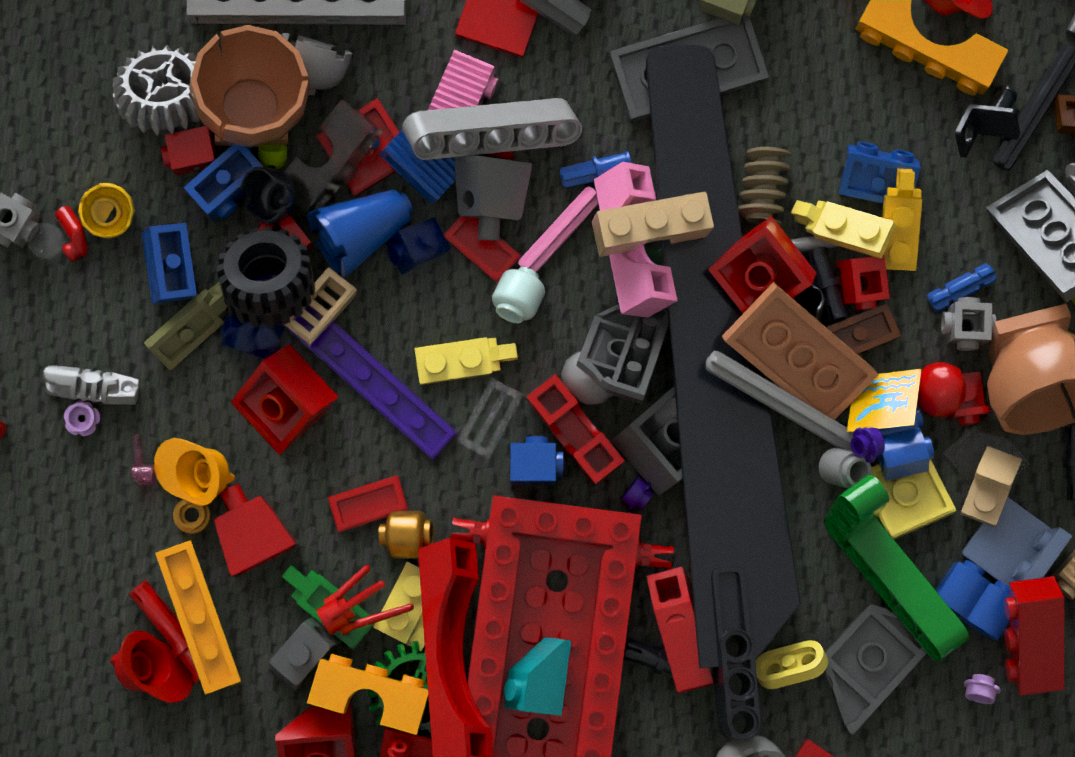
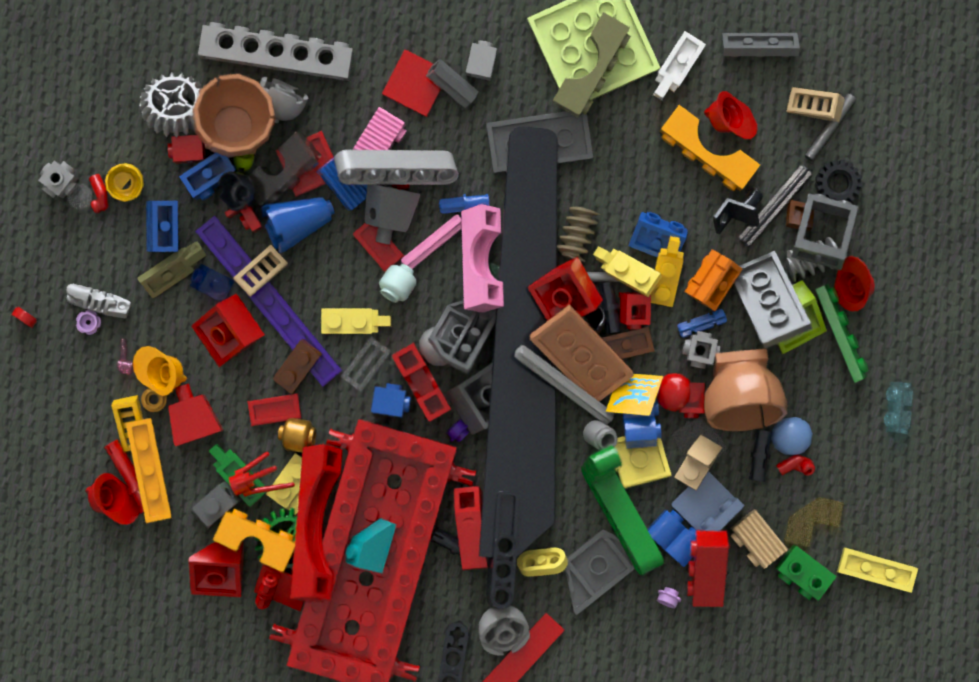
camera: 10 degrees right, 5 degrees up
black tyre [217,227,315,328] -> none
clear blue bracket [386,217,450,275] -> none
tan arch [592,191,714,257] -> none
dark purple plate [851,427,885,463] -> none
none -> yellow slope [111,395,143,452]
none -> reddish brown plate [272,339,323,394]
none -> orange brick [684,249,743,311]

